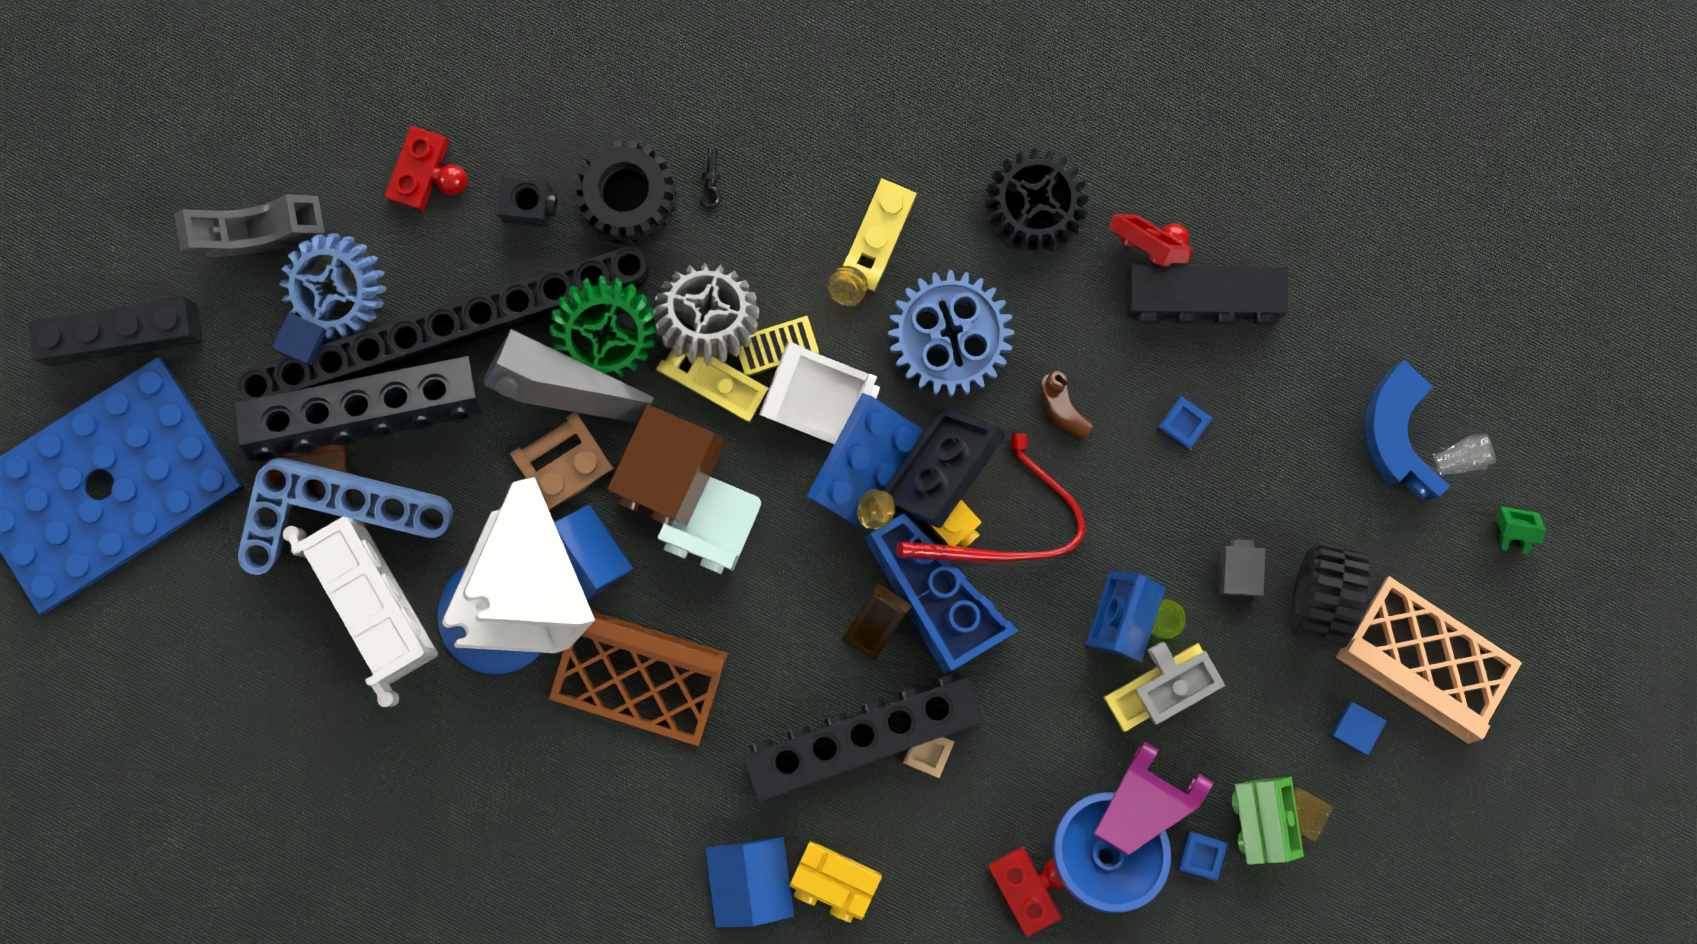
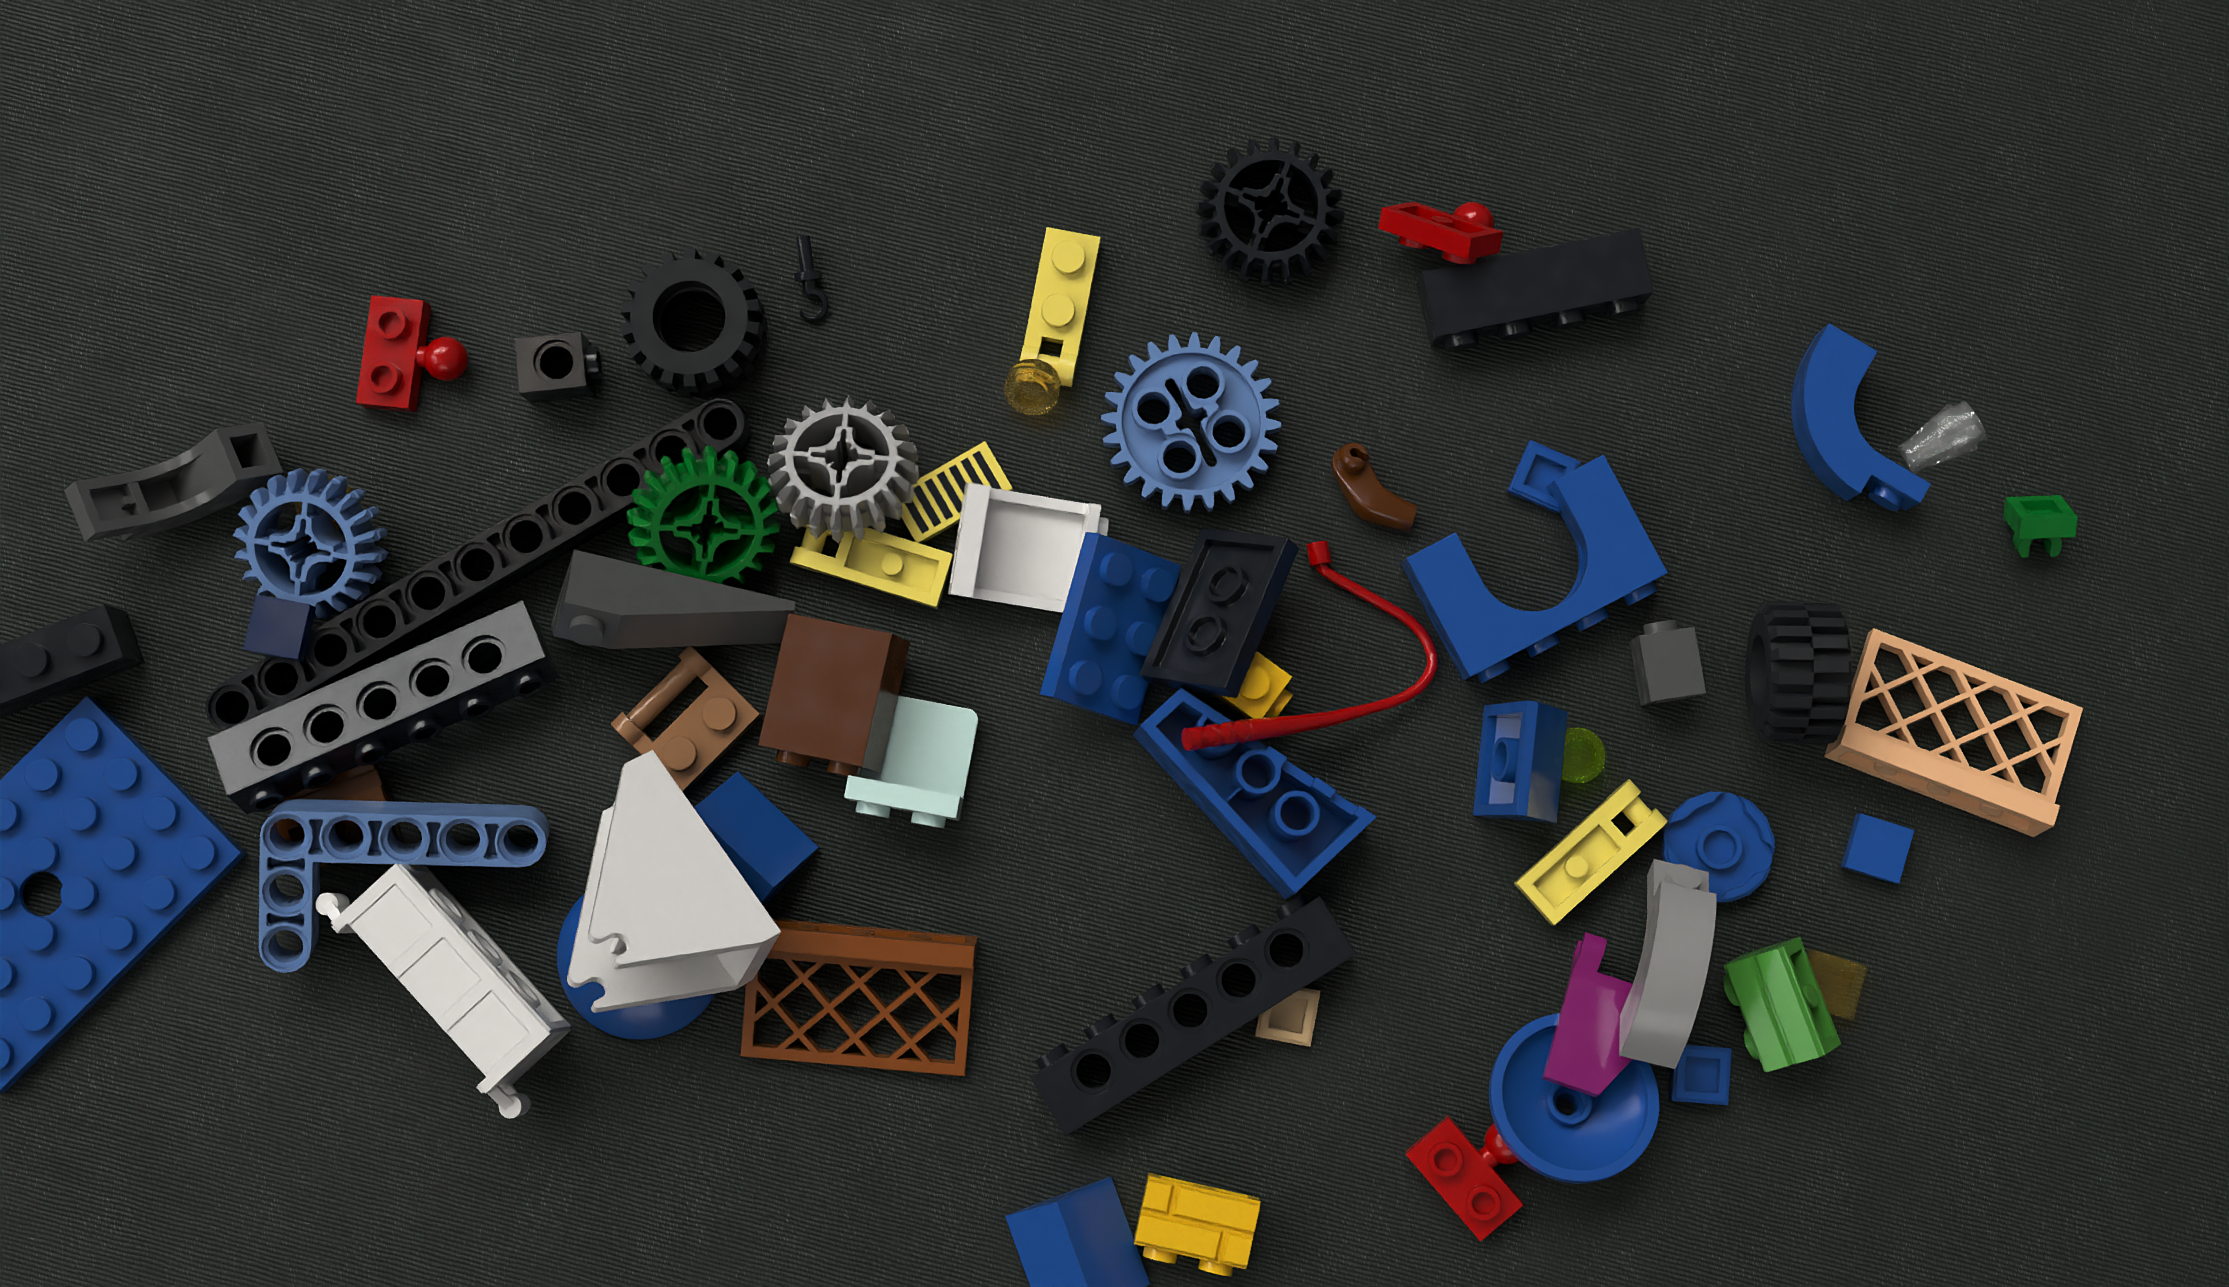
camera: 10 degrees left, 0 degrees up
dark brown tile [843,583,912,660] -> none
clear yellow tile [857,489,895,530] -> none
light grey plate [1135,642,1225,725] -> none
none -> blue arch [1401,454,1668,684]
none -> light grey arch [1619,859,1717,1069]
none -> blue tile [1661,791,1775,903]

